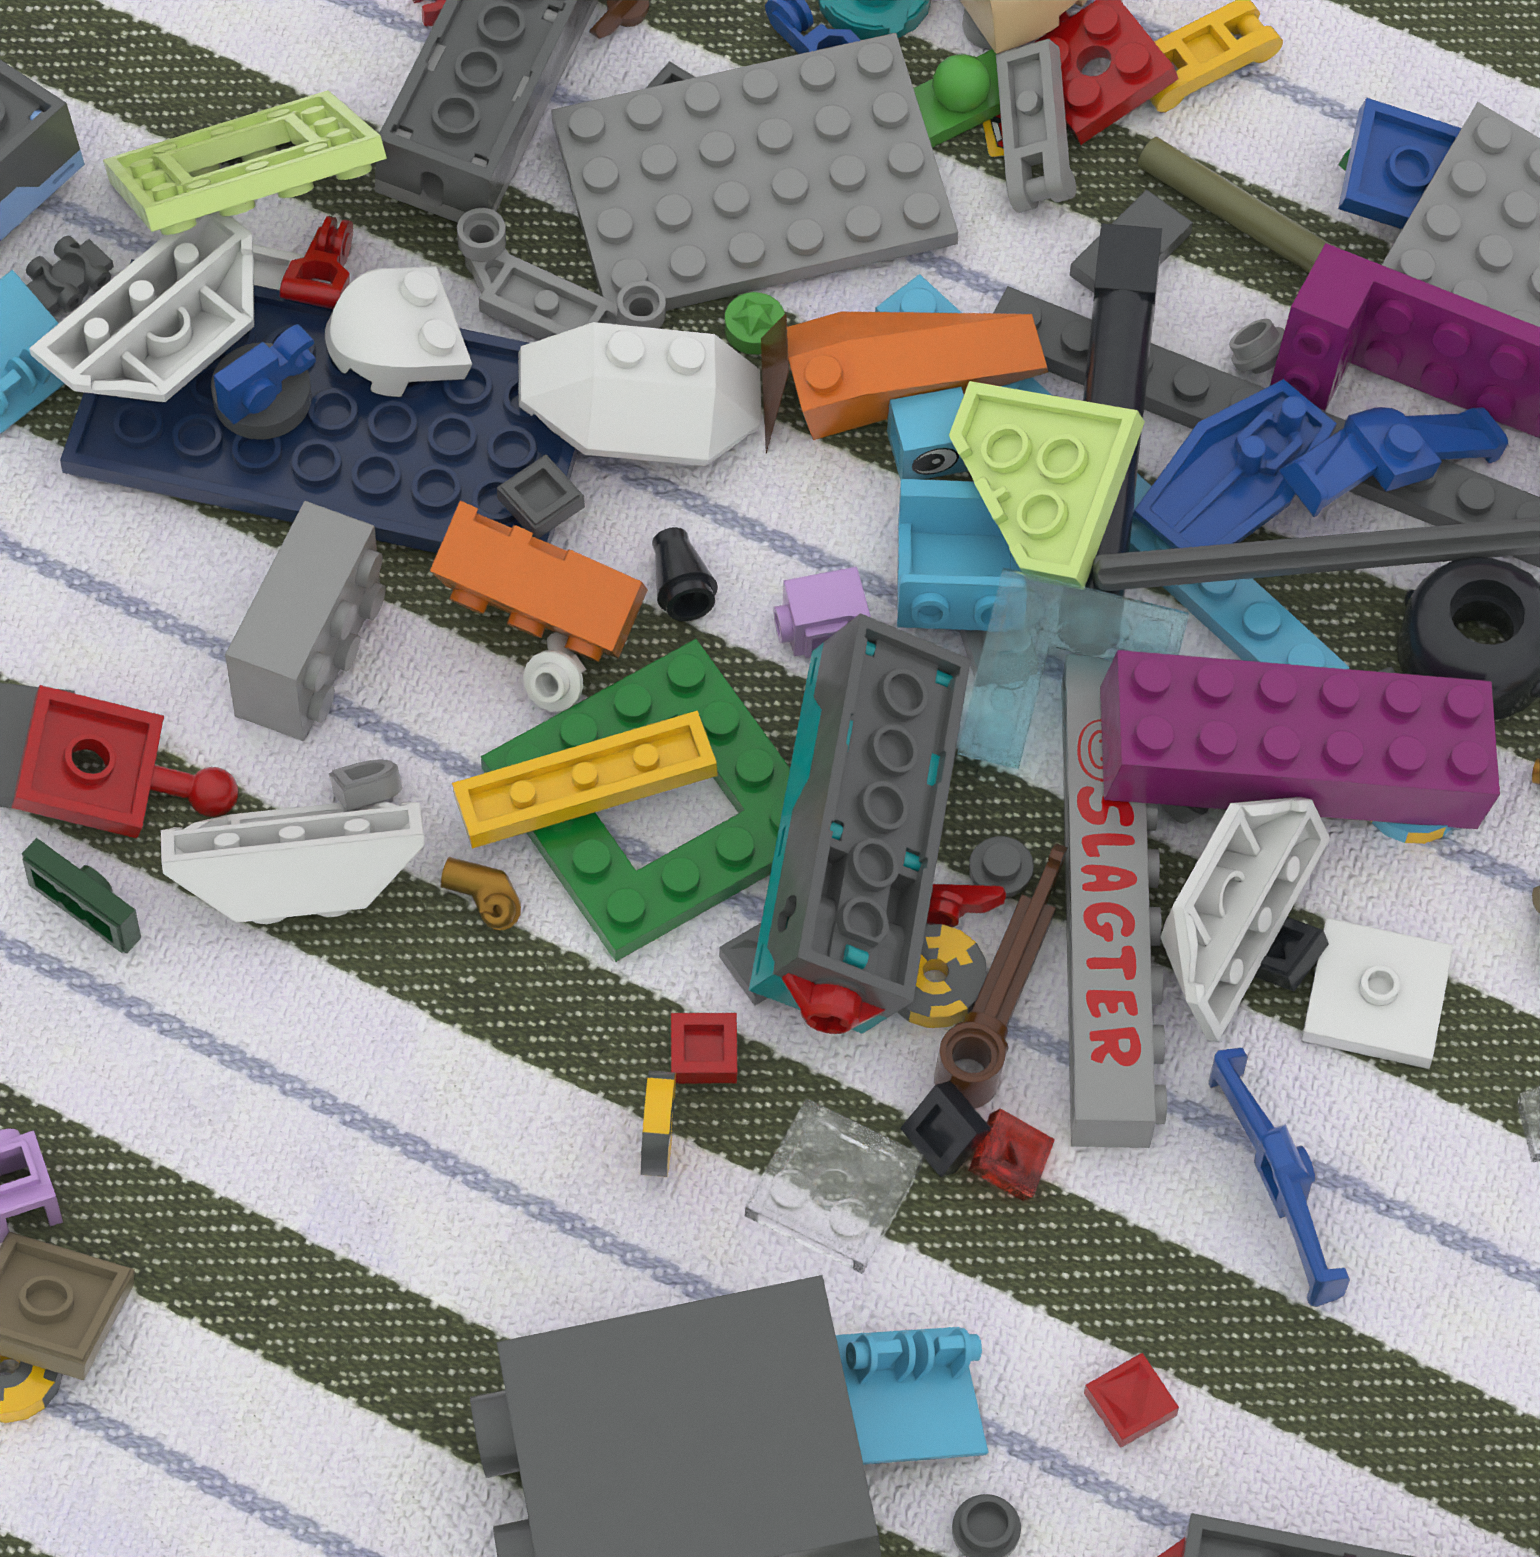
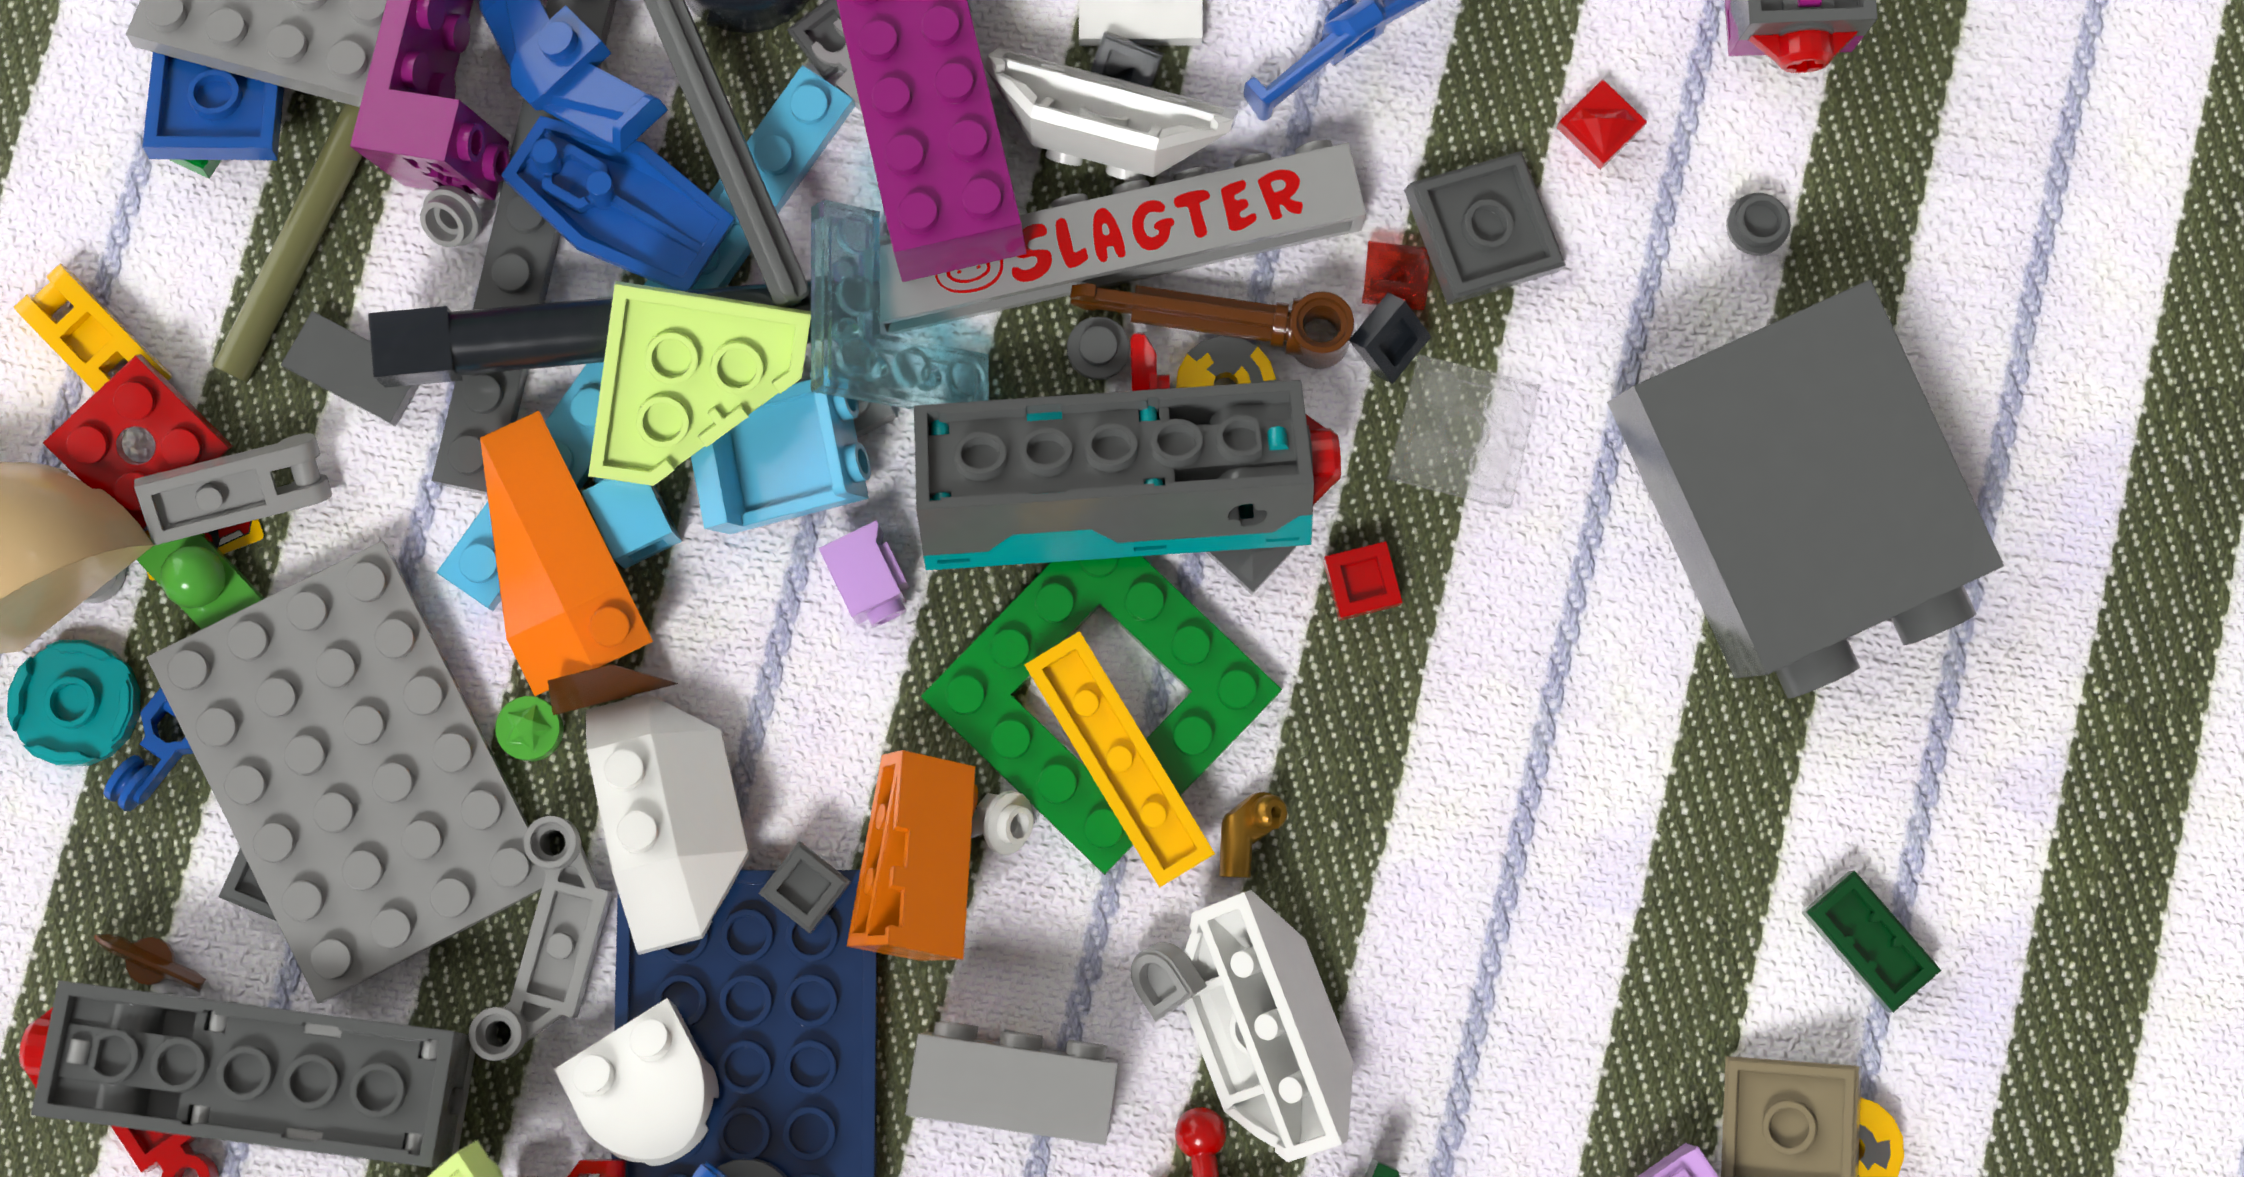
camera: 100 degrees left, 20 degrees up
piece [641,1070,676,1177] -> none
black cone [652,527,718,621] -> none
medium azure hinge [836,1327,989,1465] -> none
none -> dark grey tile [1404,151,1566,305]
none -> dark green plate [1801,870,1942,1013]

